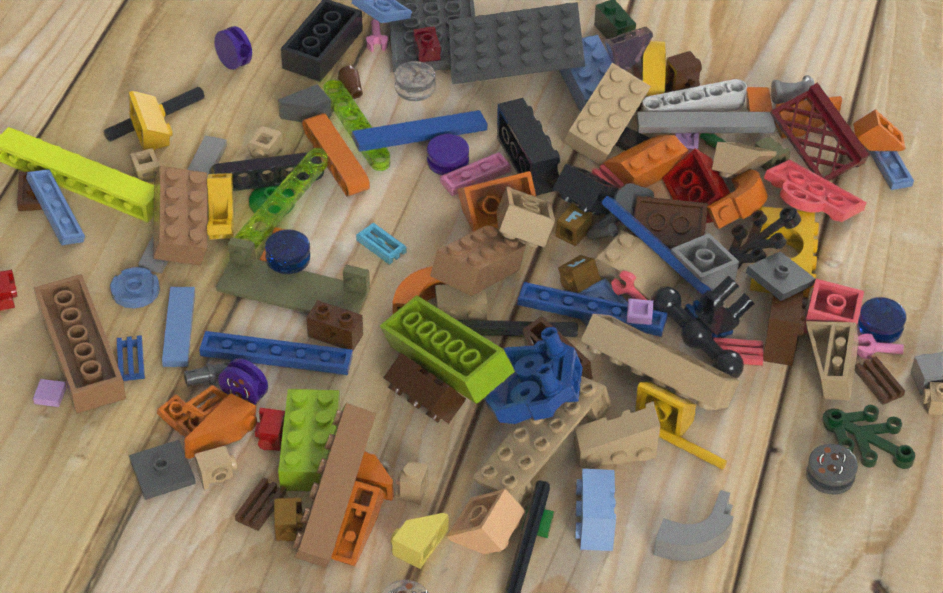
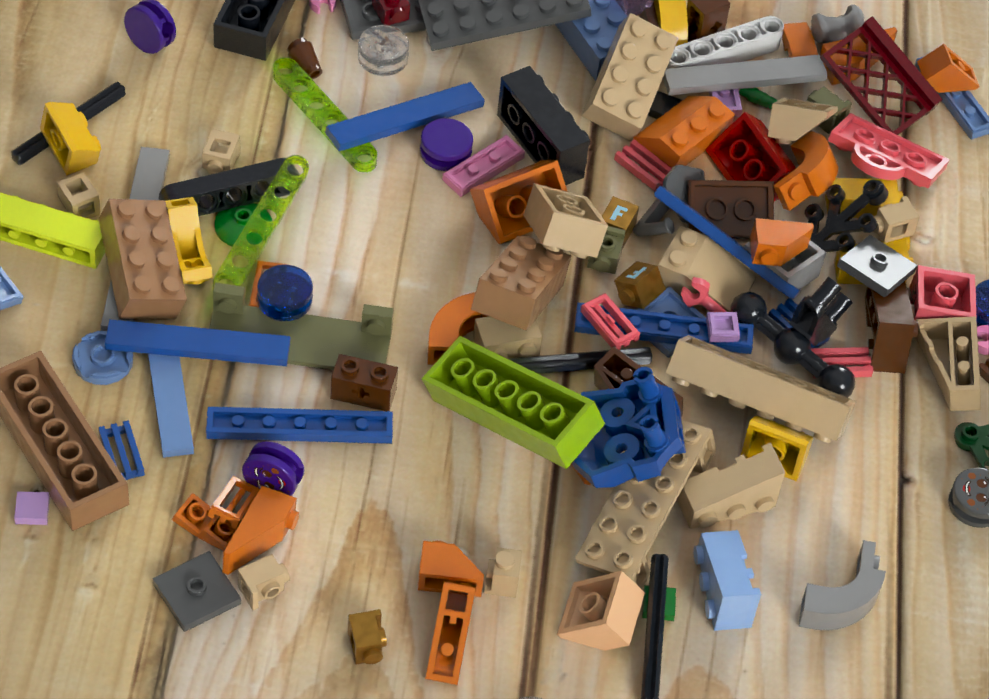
camera: 15 degrees left, 5 degrees up
dark grey pin [184,362,230,387] -> none
reddish brown tile [235,478,287,531] -> none
red brick [255,407,285,451] -> none
dark grey slope [278,84,332,122] -> none
lime brick [278,389,341,491] -> none
medium nougat brick [293,403,376,568] -> none
orange beam [302,113,370,197] -> none
medium azure tile [356,223,407,265] -> none
reddish brown wedge [383,353,466,424] -> none
light yellow slope [391,513,448,569] -> none
black brick [553,164,620,216] -> none
yellow bar [659,427,727,470] -> none
none -> blue tile [105,319,290,367]
none -> coral tile [580,293,640,350]
none -> olive brick [587,226,626,274]
none -> orange slope [750,218,814,266]
none -> tan brick [873,196,920,243]

